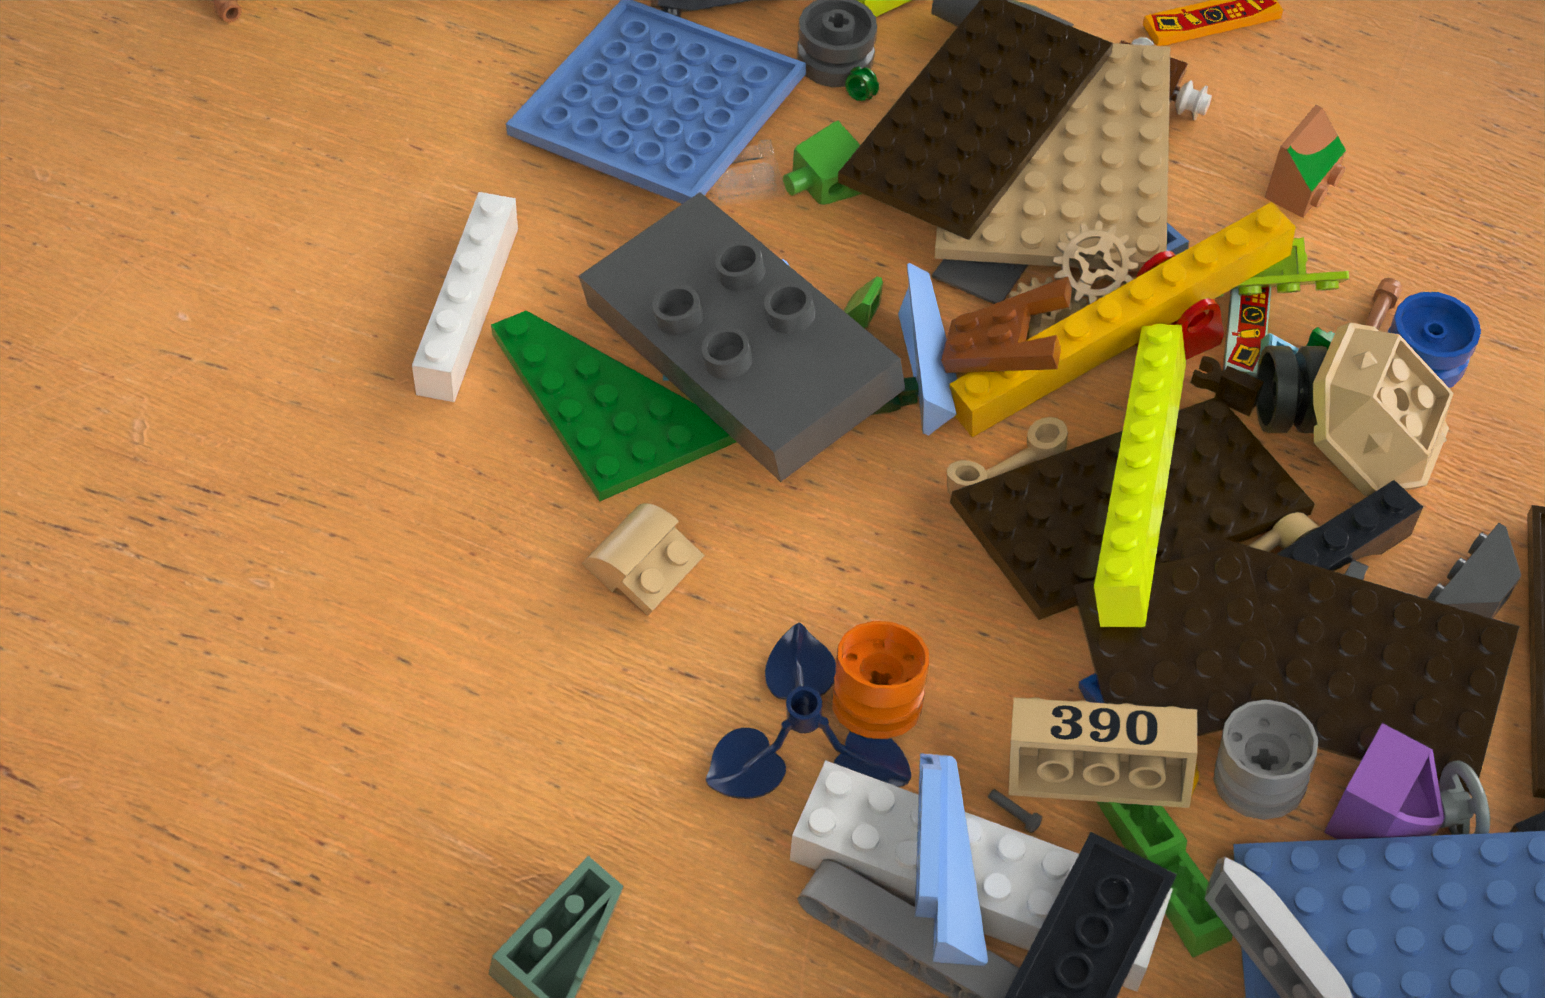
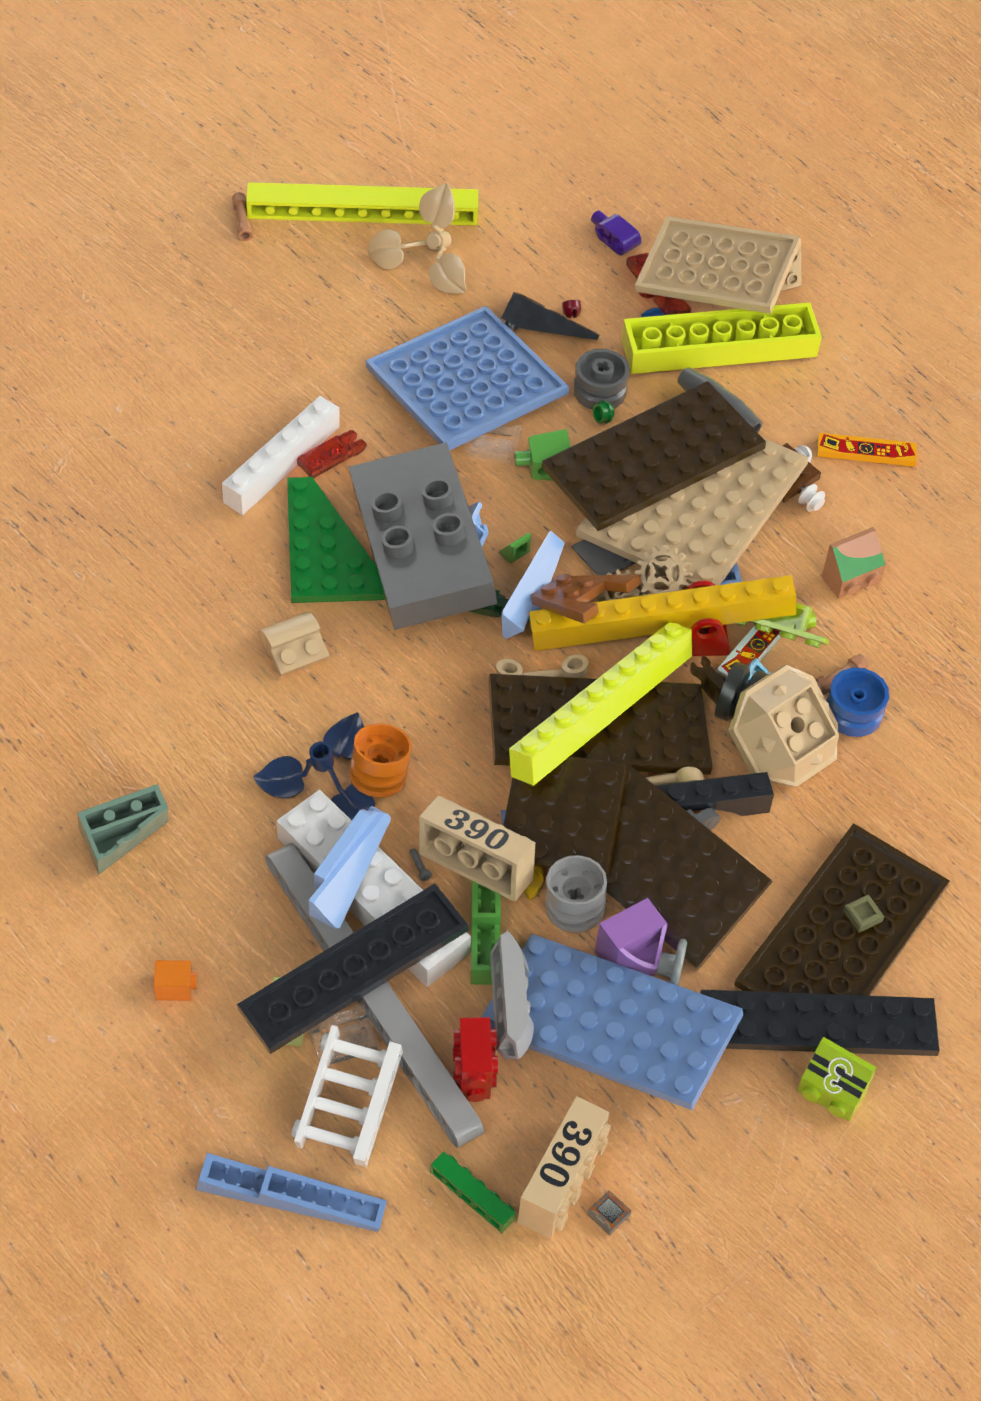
camera: 25 degrees right, 0 degrees up
dark grey slope [1427,523,1521,618] -> none
none -> clear red hinge [297,430,367,478]

